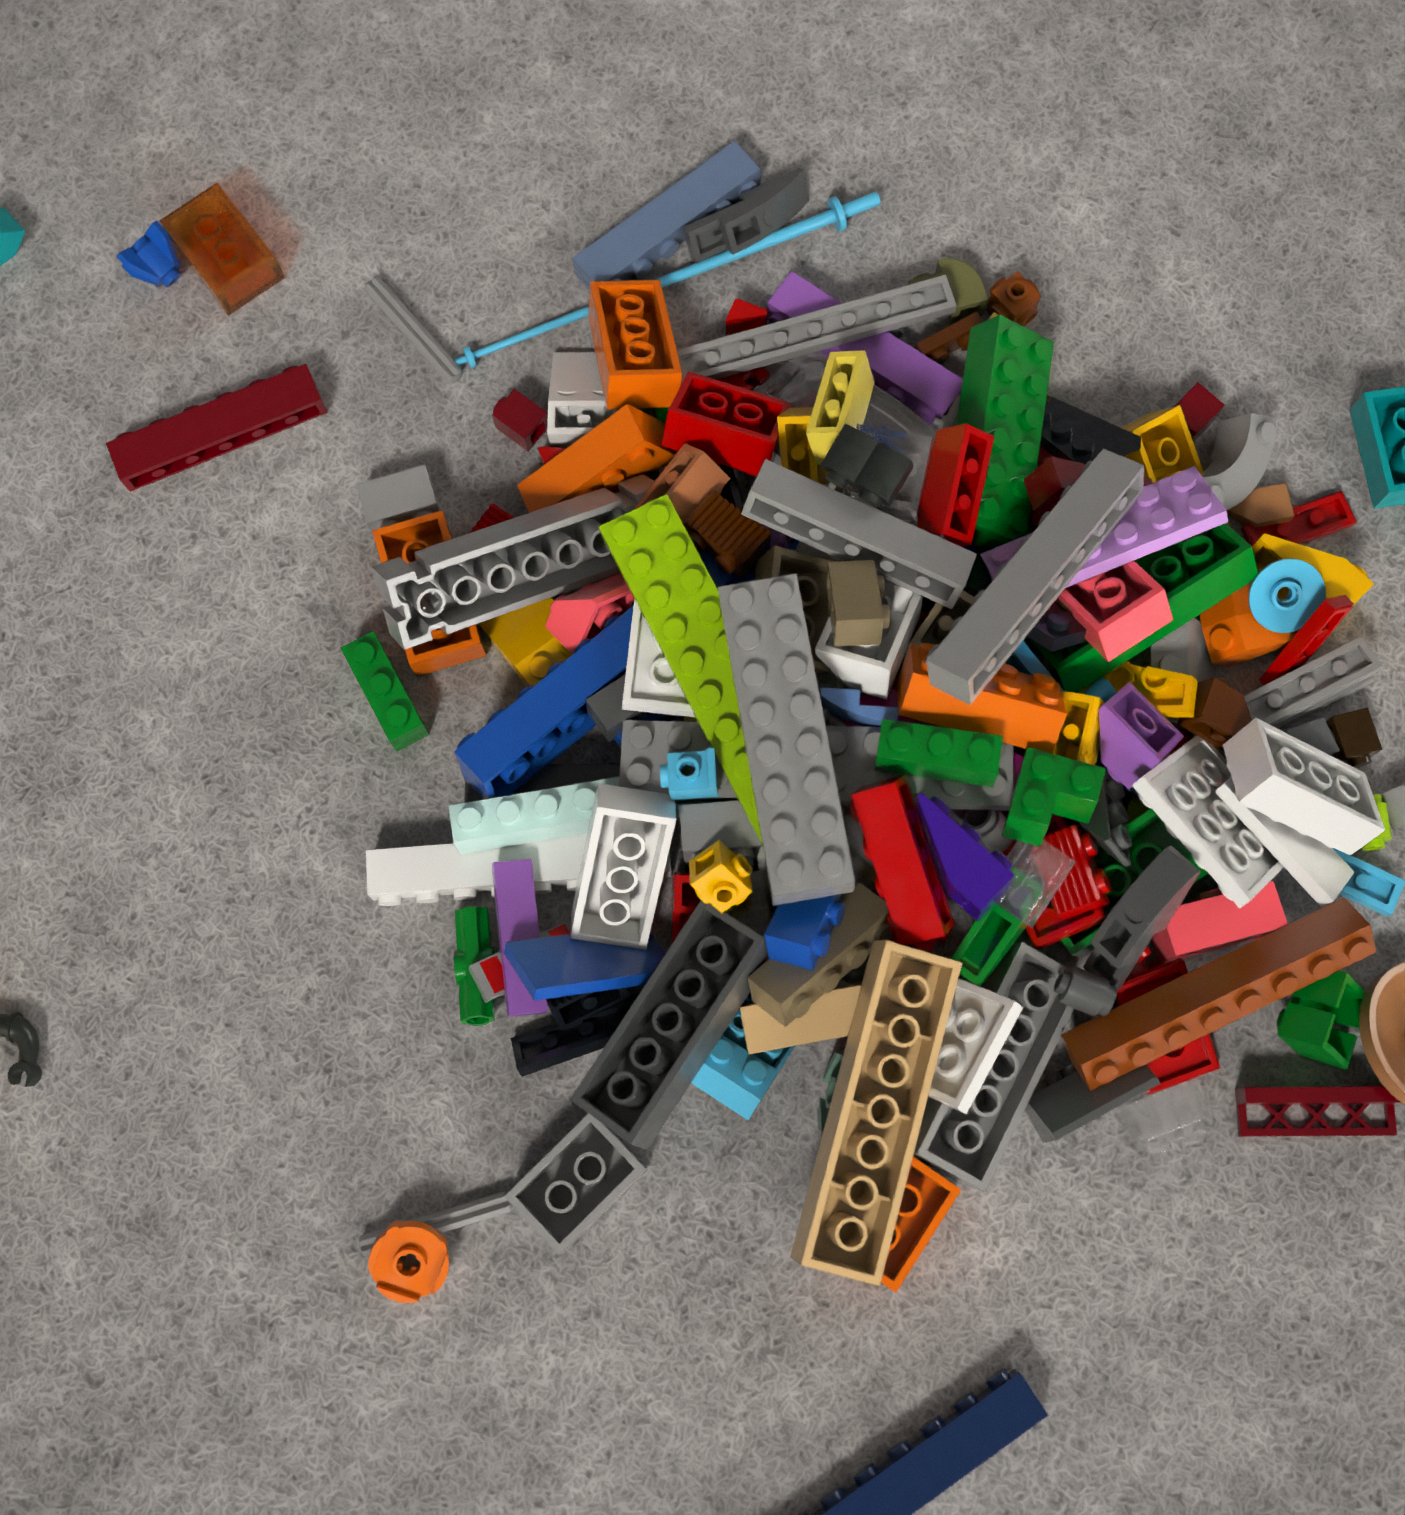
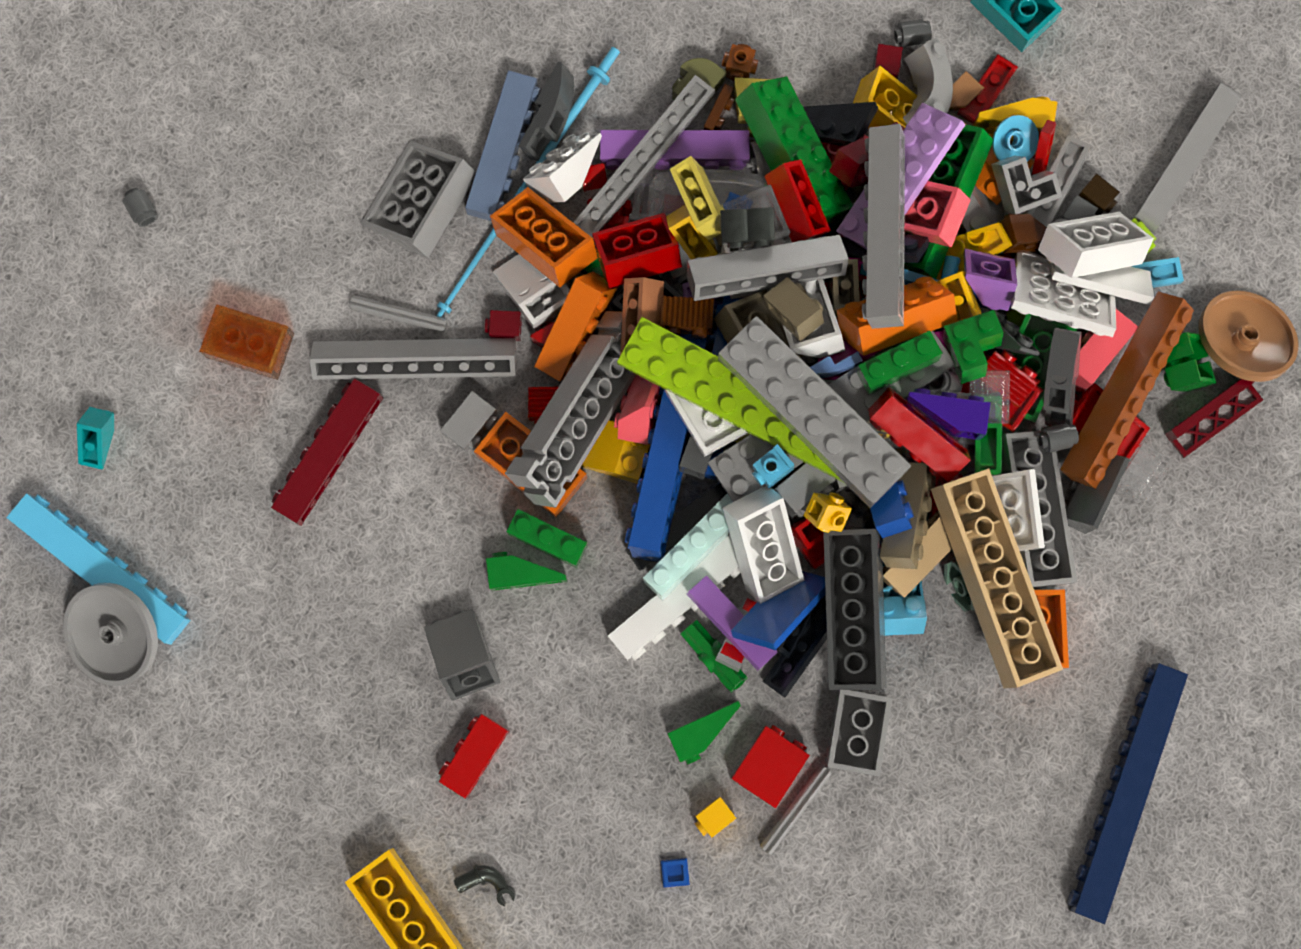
camera: 40 degrees left, 5 degrees up
blue brick [117,220,182,287] -> none
orange plate [368,1220,450,1303] -> none
none -> dark grey brick [122,188,157,227]
none -> light grey brick [309,338,517,380]
none -> light grey slope [361,141,476,258]
none -> dark grey slope [424,609,501,701]
none -> red brick [438,714,509,799]
none -> green slope [486,552,567,591]
none -> white slope [523,132,602,203]
none -> blue tile [661,858,690,888]
none -> green slope [667,701,741,765]
none -> yellow brick [694,796,736,838]
none -> red brick [731,724,810,809]
none -> dark grey brick [894,19,932,47]
none -> light grey brick [991,155,1063,215]

